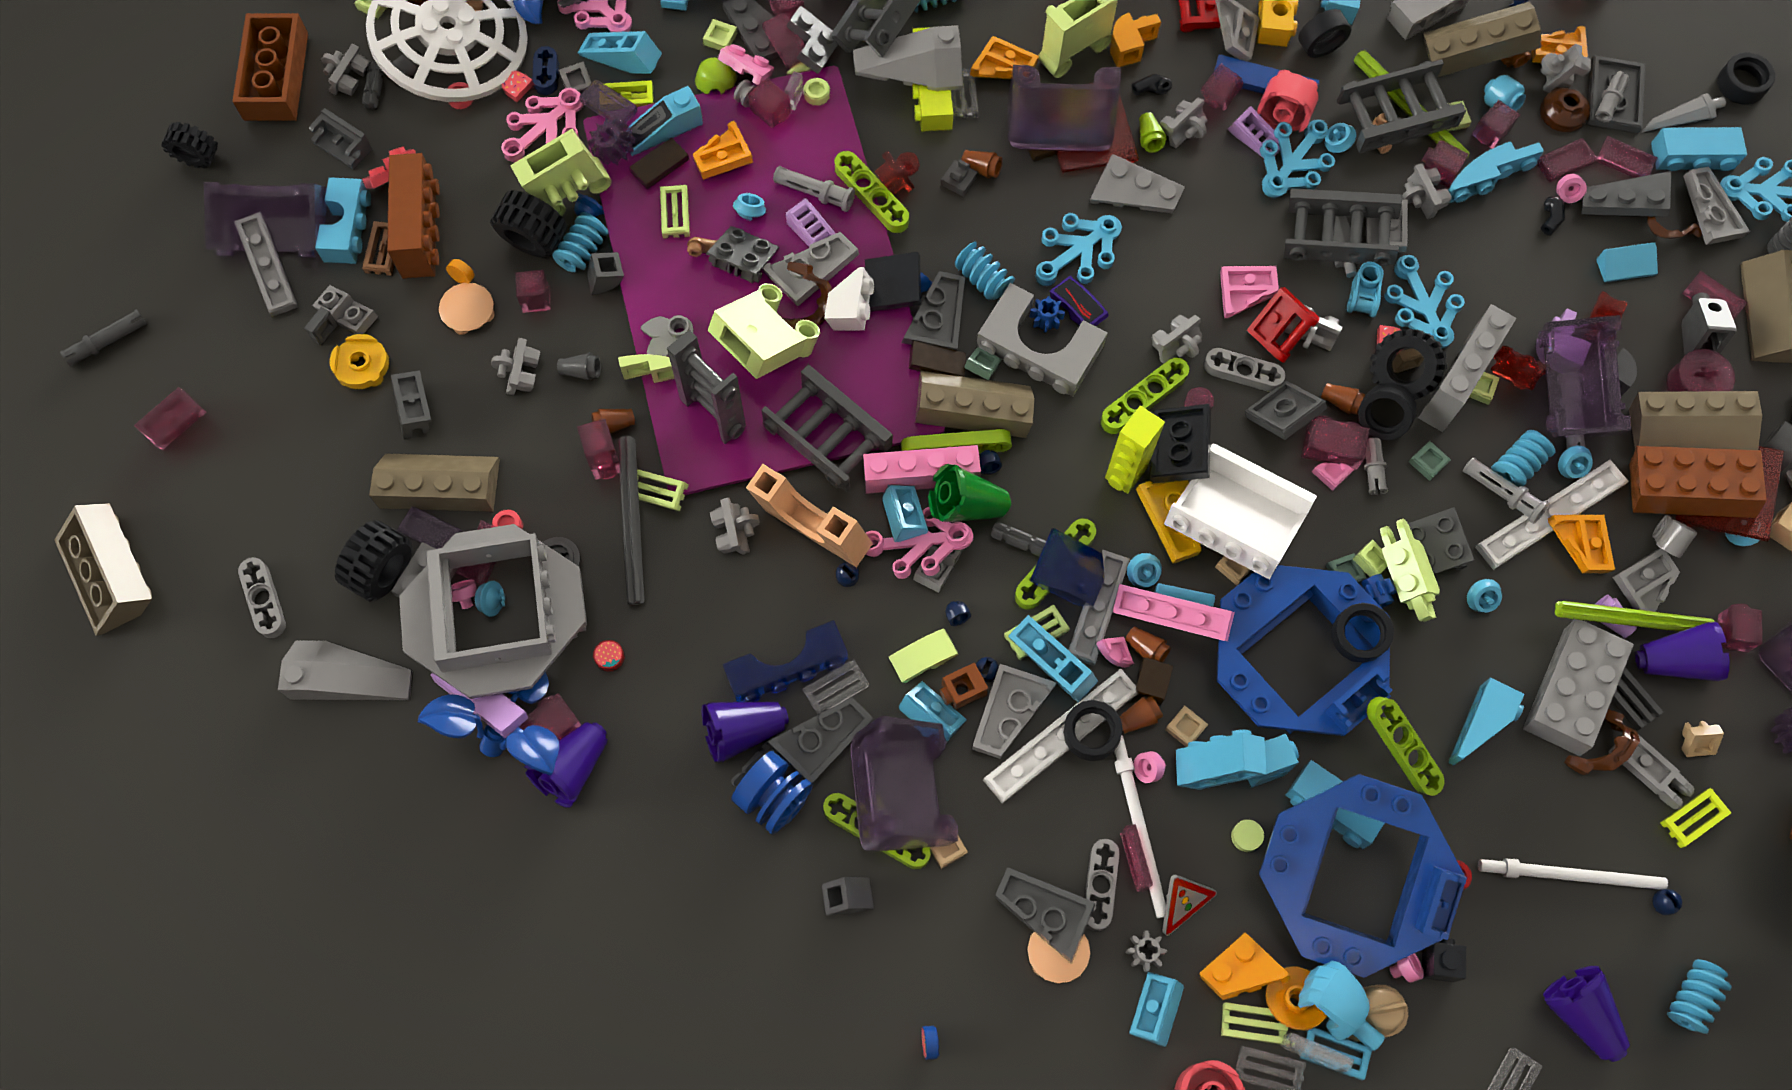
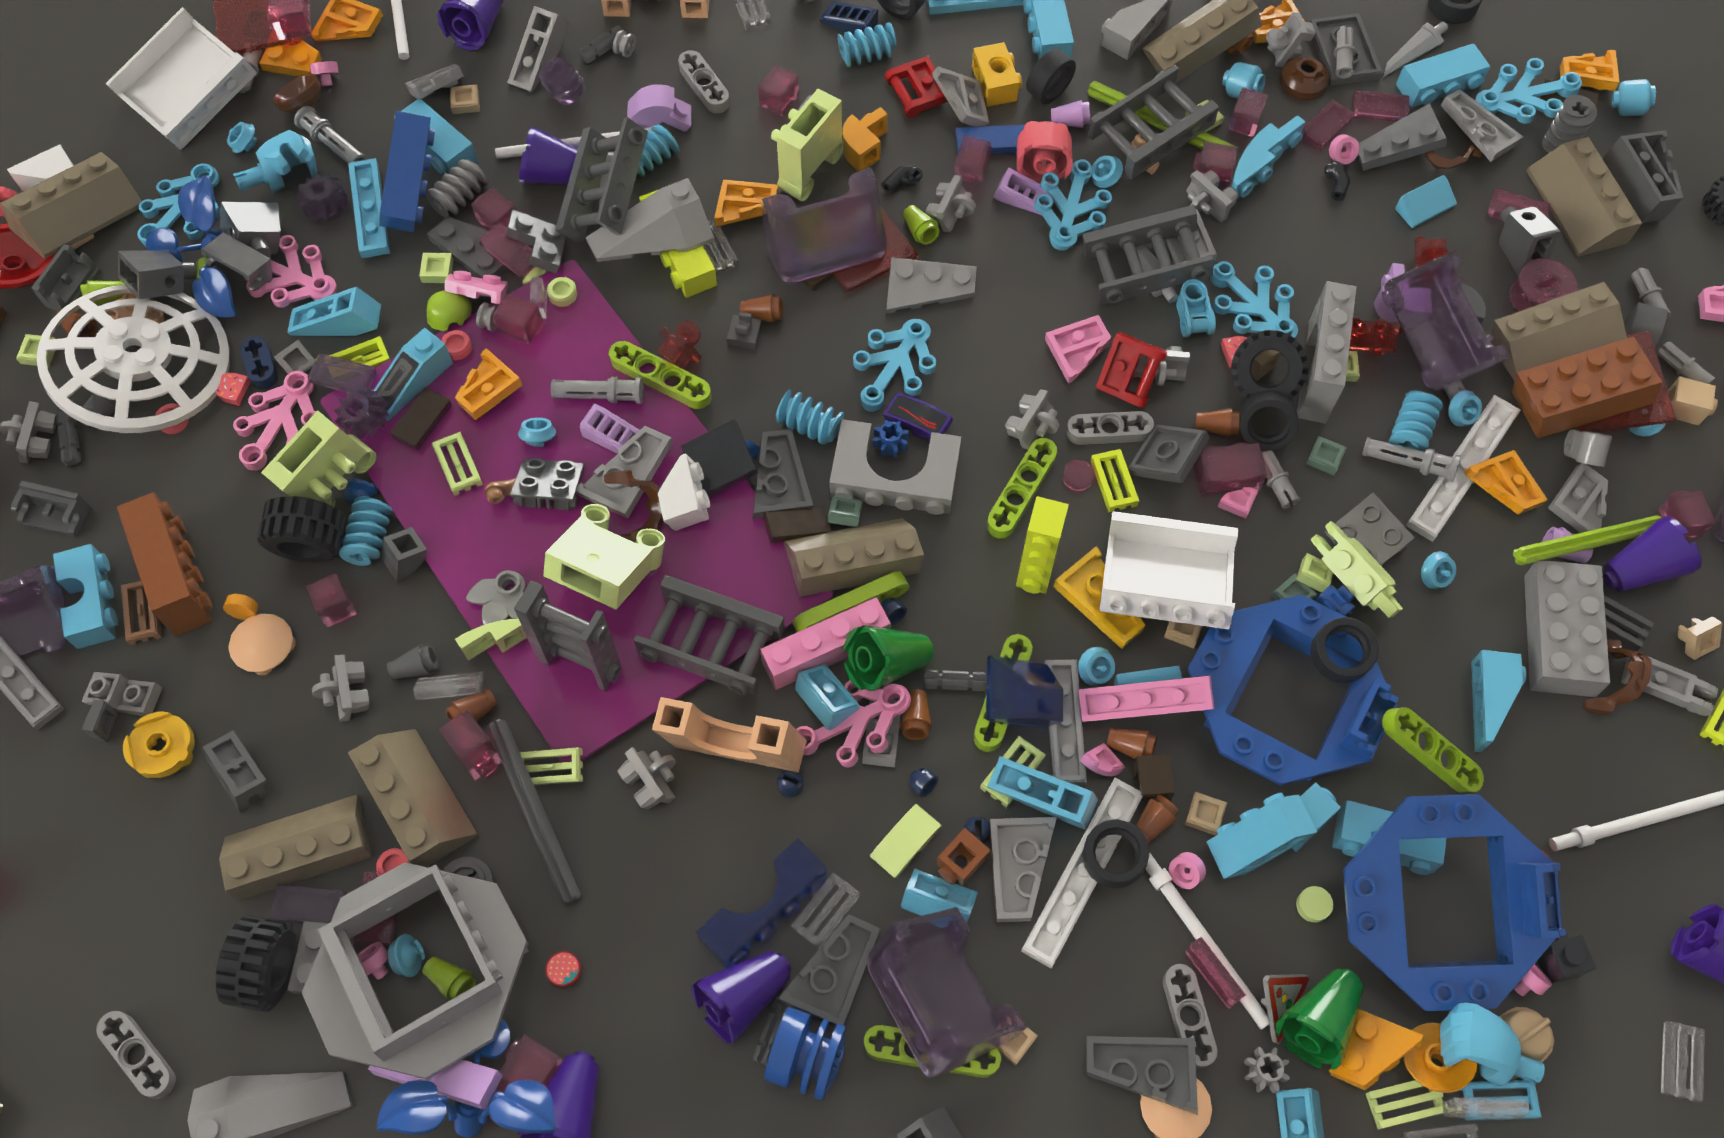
camera: 20 degrees left, 5 degrees down
coral slope [362,146,416,189] -> none
black tile [1150,404,1211,484] -> none
none -> dark tan slope [348,729,479,867]
none -> clear tile [413,671,485,700]
none -> lime cone [422,956,476,1001]
none -> coral tile [441,330,472,361]
none -> dark orange cone [899,689,932,740]
none -> lavender cone [1051,100,1090,128]
none -> neon yellow tile [1090,449,1139,513]
none -> green cone [1276,969,1364,1070]

